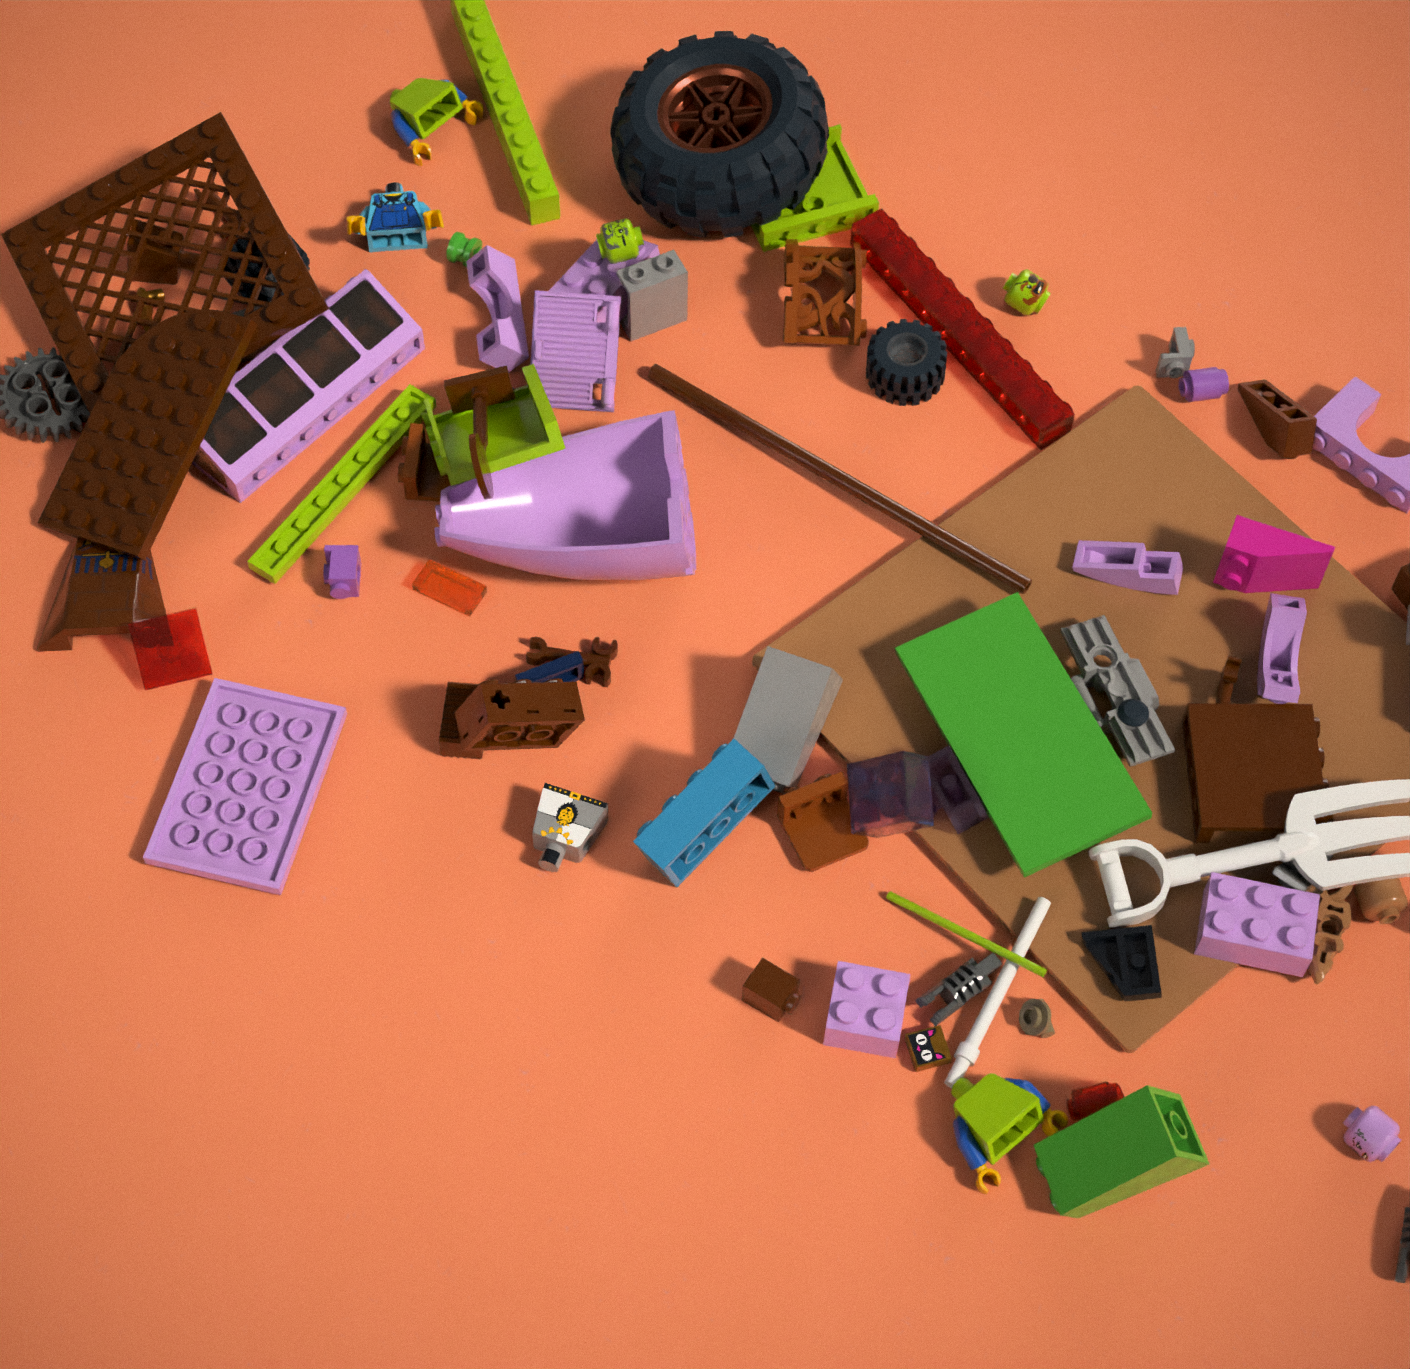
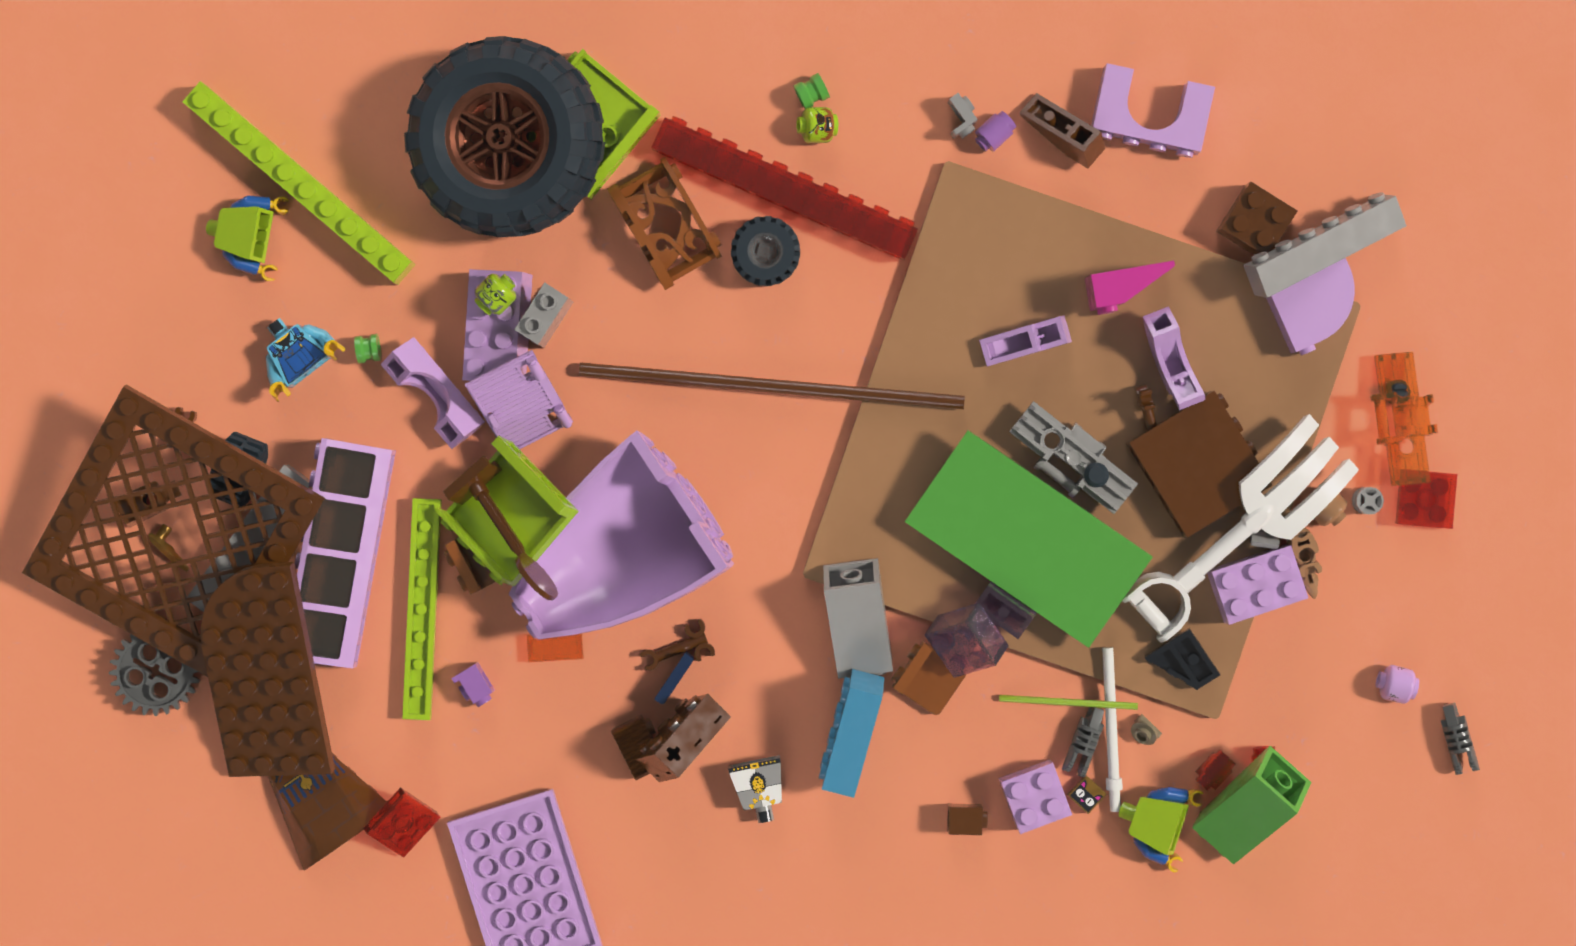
camera: 20 degrees left, 30 degrees up
none -> bright green wheel [793,73,830,109]

